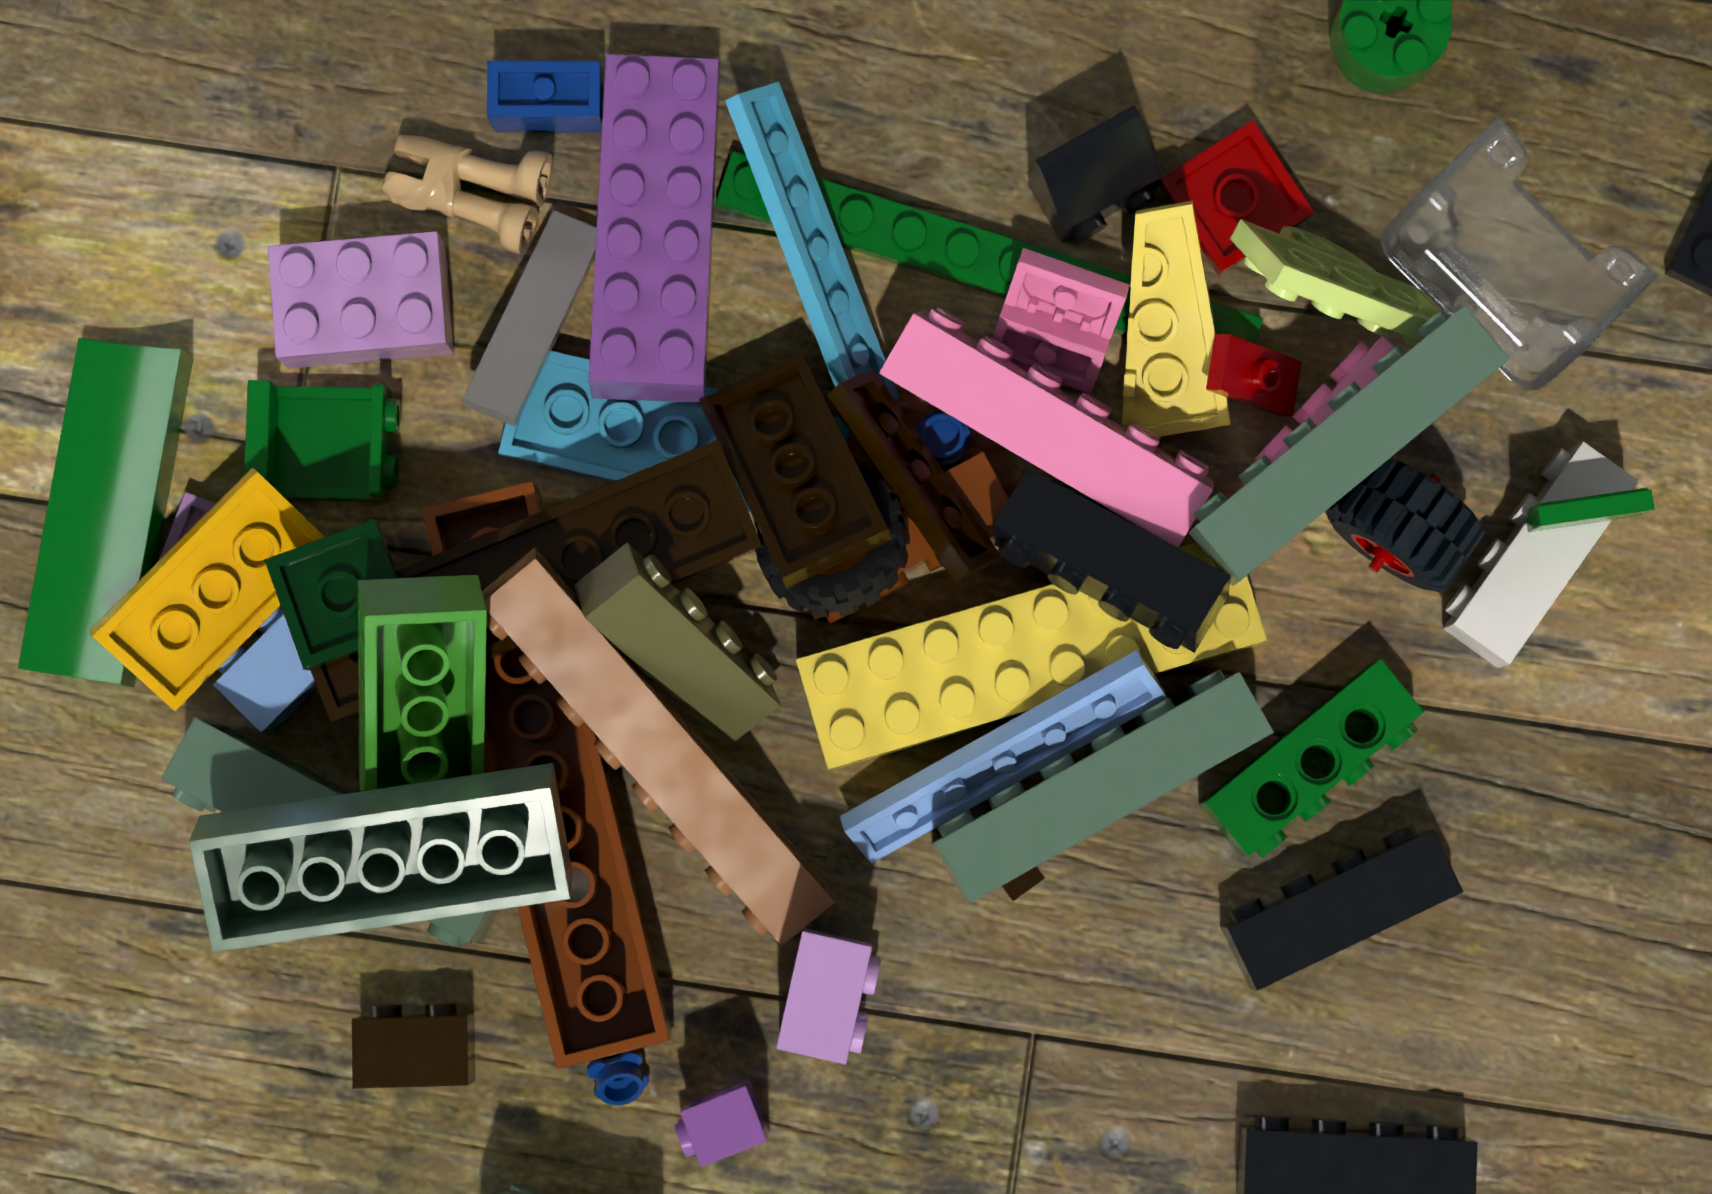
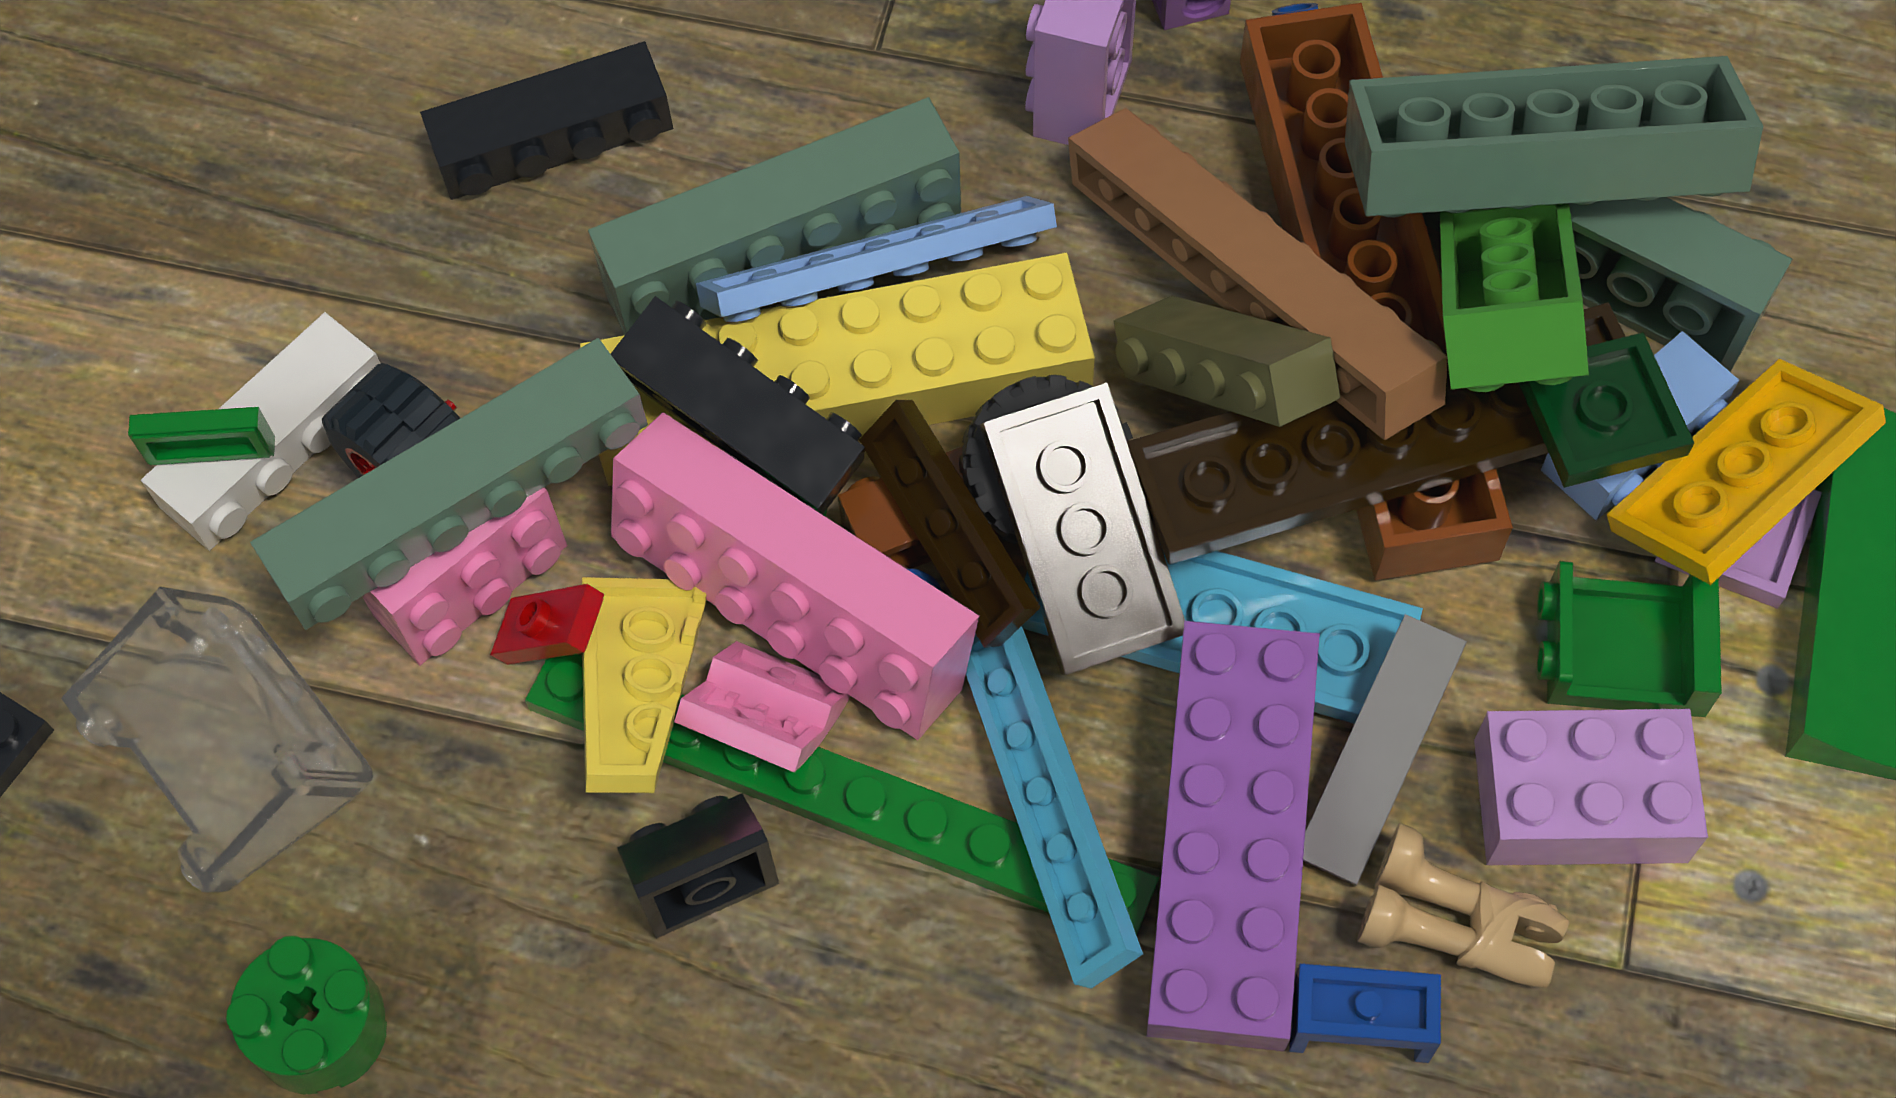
camera: 170 degrees left, 20 degrees down
dark brown brick [352,1003,475,1089] -> none
red plate [1159,120,1314,276] -> none
green brick [1199,659,1424,858] -> none
yellowish green plate [1230,219,1441,347] -> none

